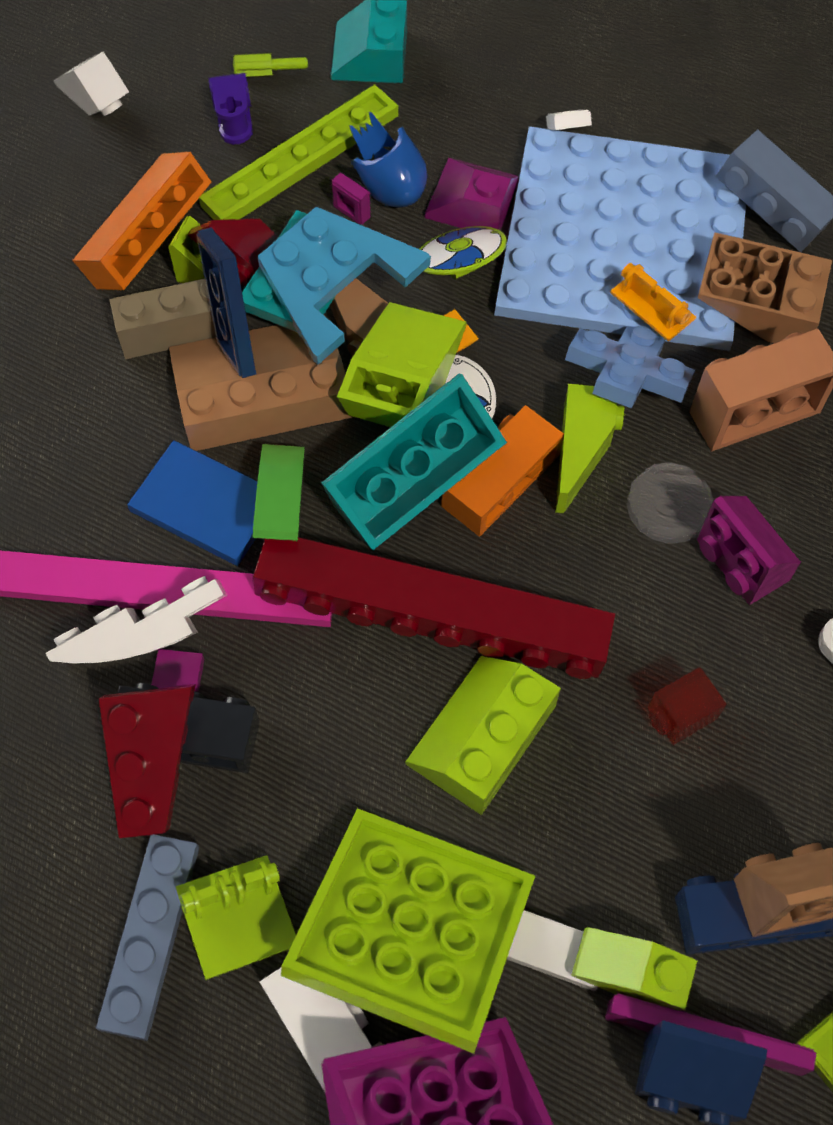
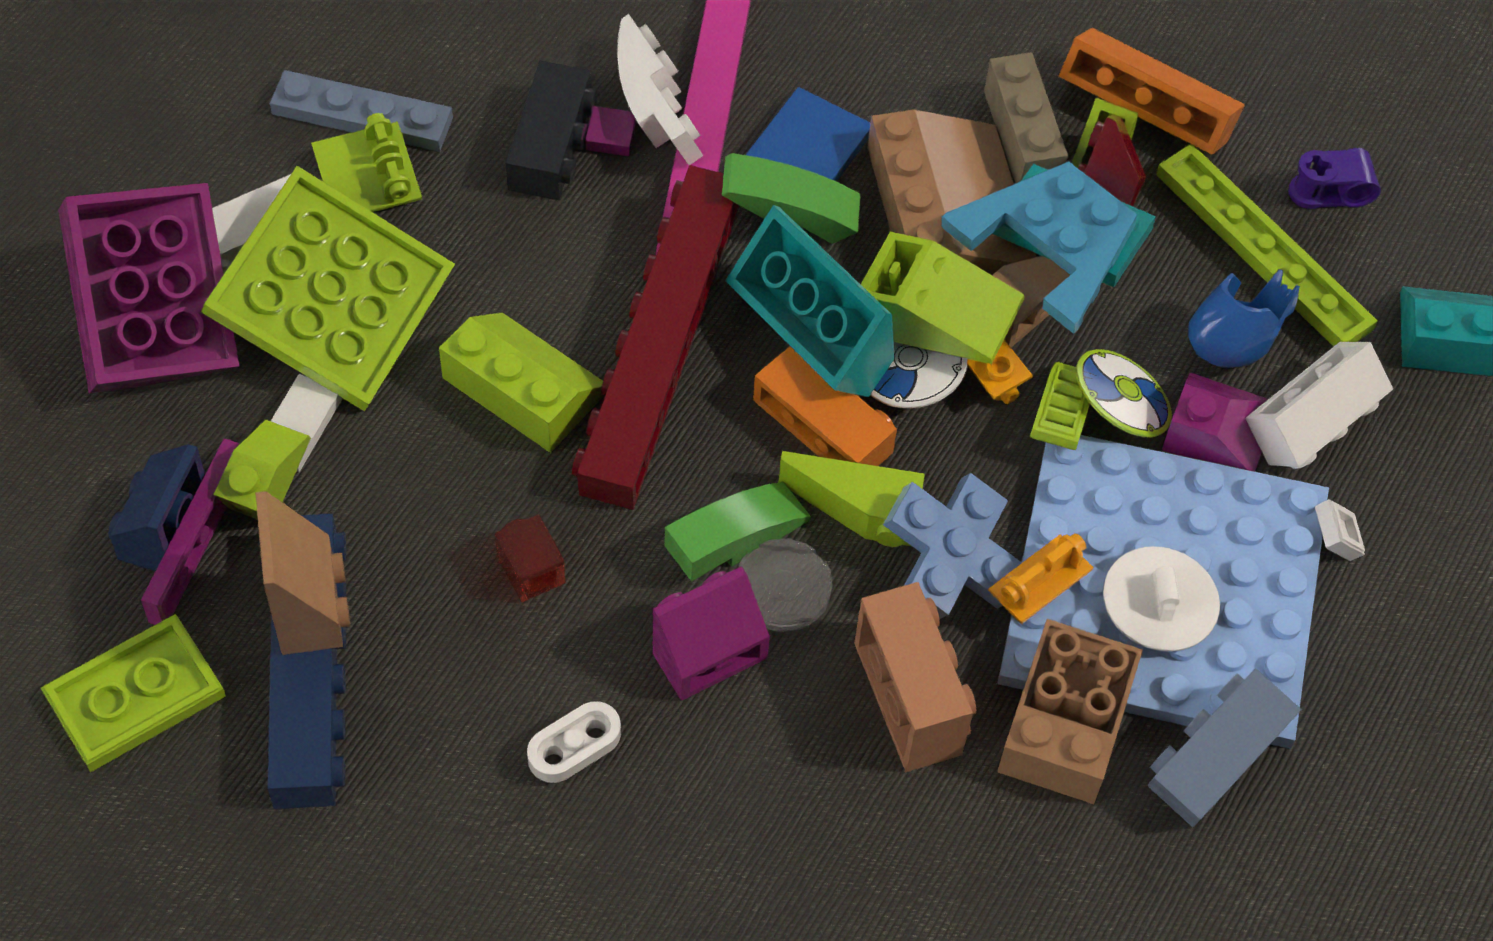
camera: 90 degrees right, 5 degrees down
white slope [54,51,129,116] -> none
dark red wing [99,684,196,838] -> none
dark blue tile [196,227,256,378] -> none
lime axle [233,53,308,77] -> none
magenta tile [332,172,371,225] -> none
none -> bright green slope [664,482,811,582]
none -> lime slope [1030,362,1090,450]
none -> white shield [1103,546,1220,652]
none -> white brick [1245,342,1393,469]

